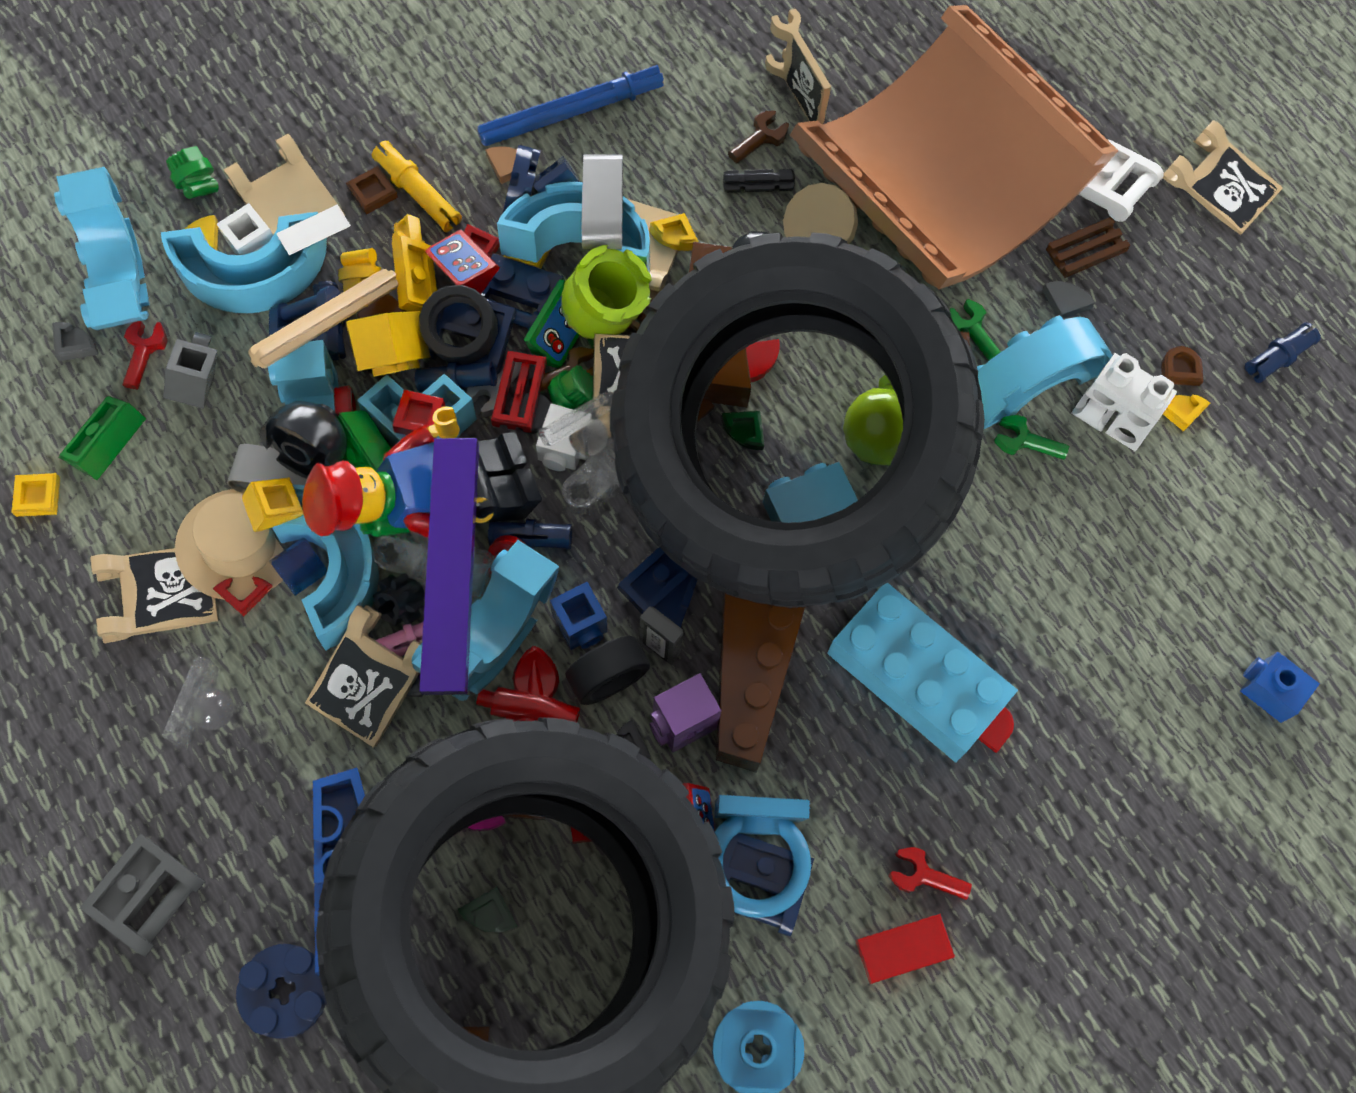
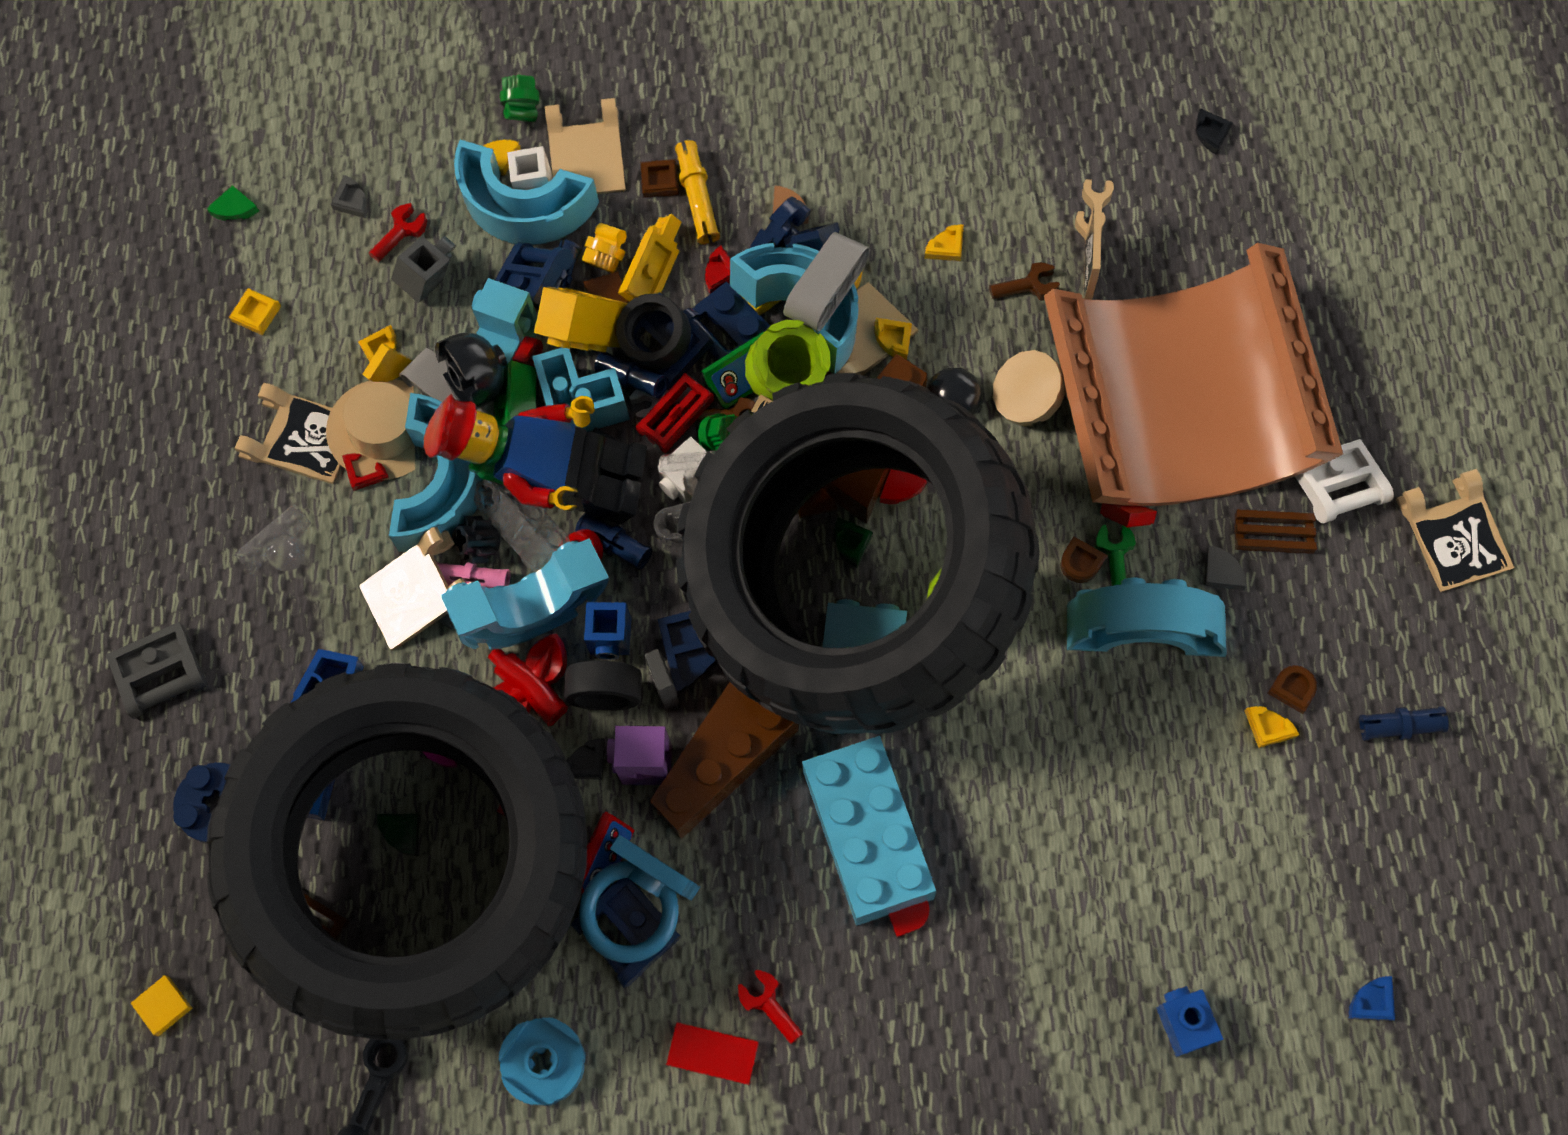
camera: 40 degrees right, 0 degrees up
medium azure brick [54,167,150,330] -> none
green slope [58,396,146,480] -> none
yellow slope [242,477,303,532] -> none
tan axle [248,269,398,369] -> none
clear blue tile [269,537,327,596] -> none
white sticker [276,204,351,255] -> none
red tile [392,390,445,435] -> none
dark purple tile [419,438,479,695] -> none
slope [425,229,500,294] -> none
blue axle [477,65,664,146] -> none
black axle [723,169,795,193] -> none
green bar [994,415,1069,460] -> none
white hips [1071,353,1177,451] -> none
none -> yellow tile [358,325,397,362]
none -> yellow tile [362,343,412,382]
none -> yellow tile [924,224,964,261]
none -> red tile [1100,503,1157,527]

